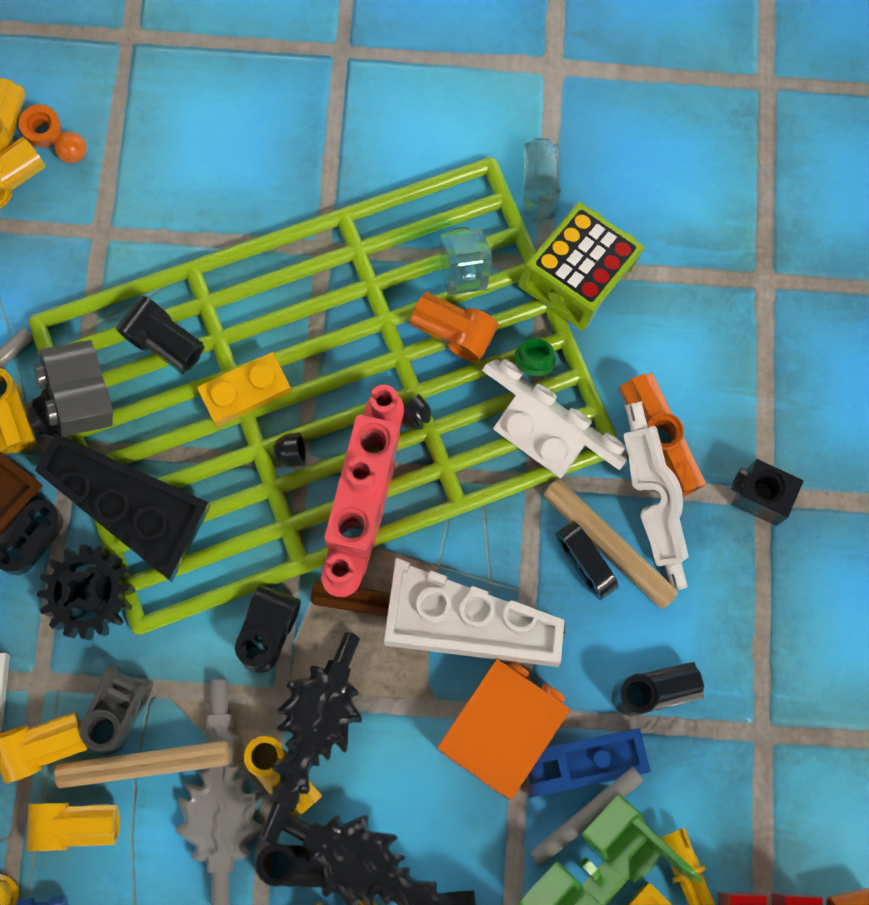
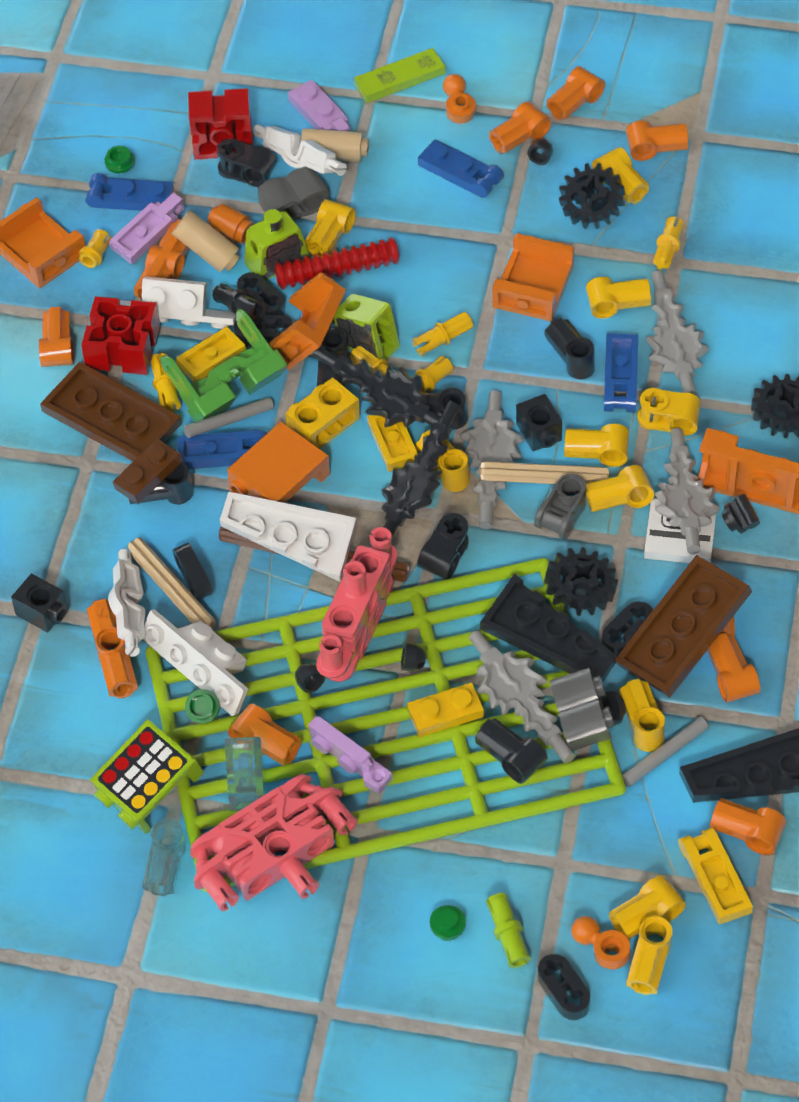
camera: 165 degrees left, 20 degrees down
none -> reddish brown plate [40,362,182,461]
none -> reddish brown plate [112,439,183,504]
none -> coral piece [190,774,358,911]
none -> yellow brick [285,377,360,449]
none -> lavender hinge [308,716,393,794]
none -> yellow plate [367,415,418,472]
none -> green plate [430,905,466,941]
none -> light grey piece [469,630,575,764]
none -> lime pin [485,893,531,968]
none -> black brick [516,394,562,452]
none -> black beam [537,954,590,1020]

